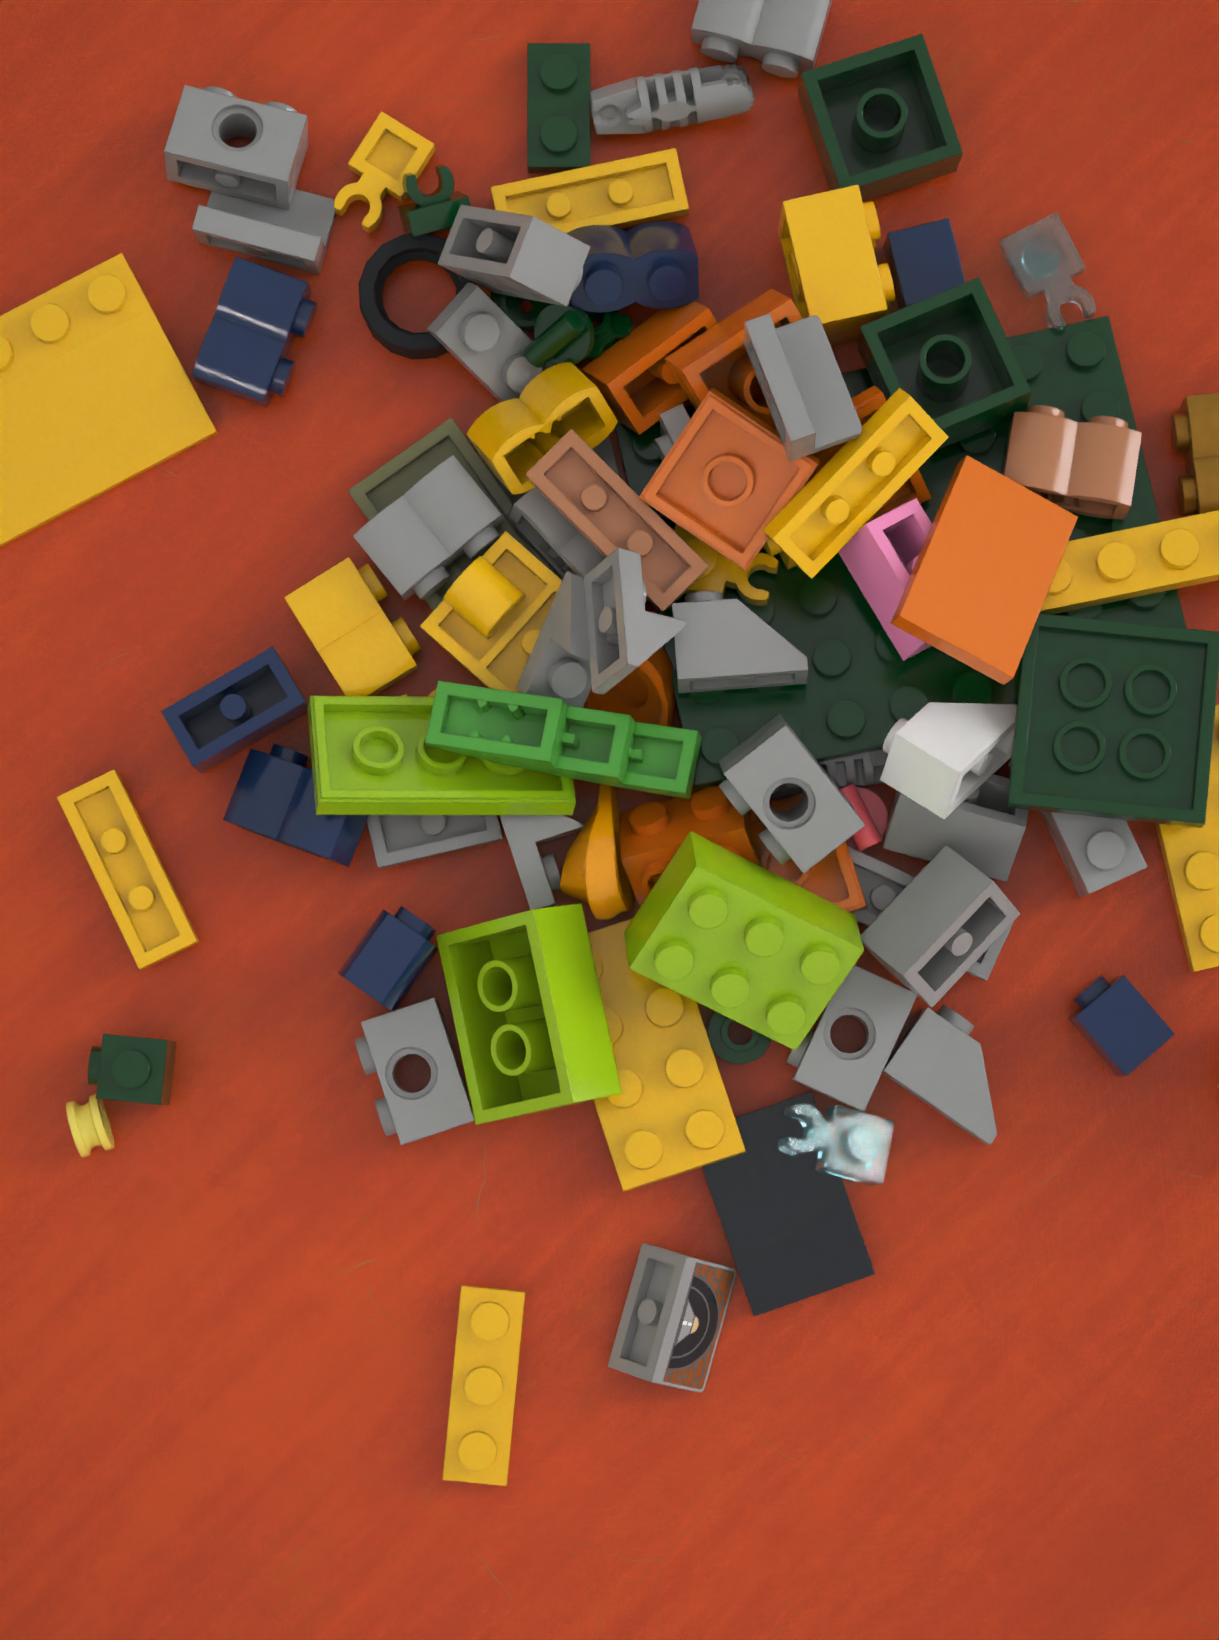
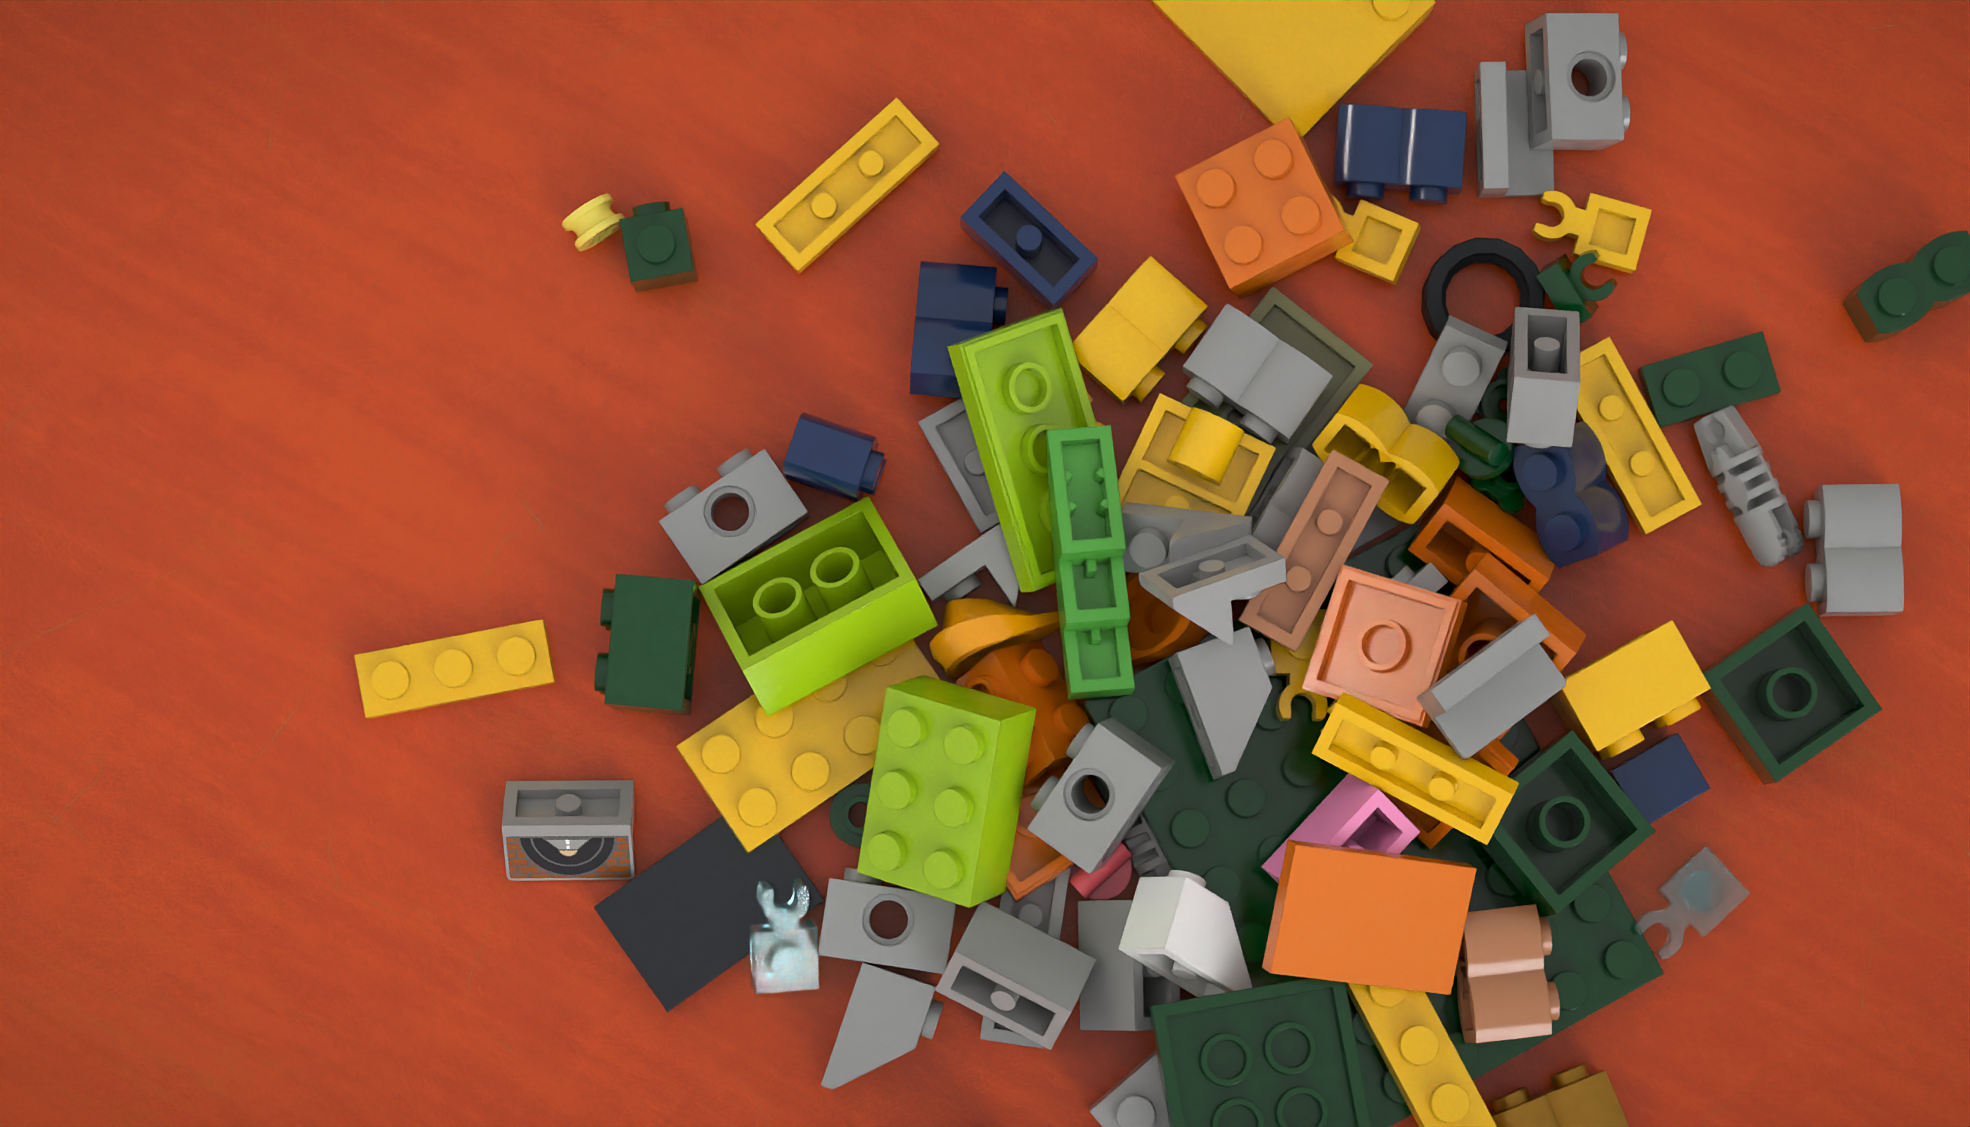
camera: 70 degrees right, 0 degrees up
none -> dark green brick [594,574,701,716]
none -> orange brick [1175,117,1355,299]
none -> yellow plate [1332,196,1421,285]

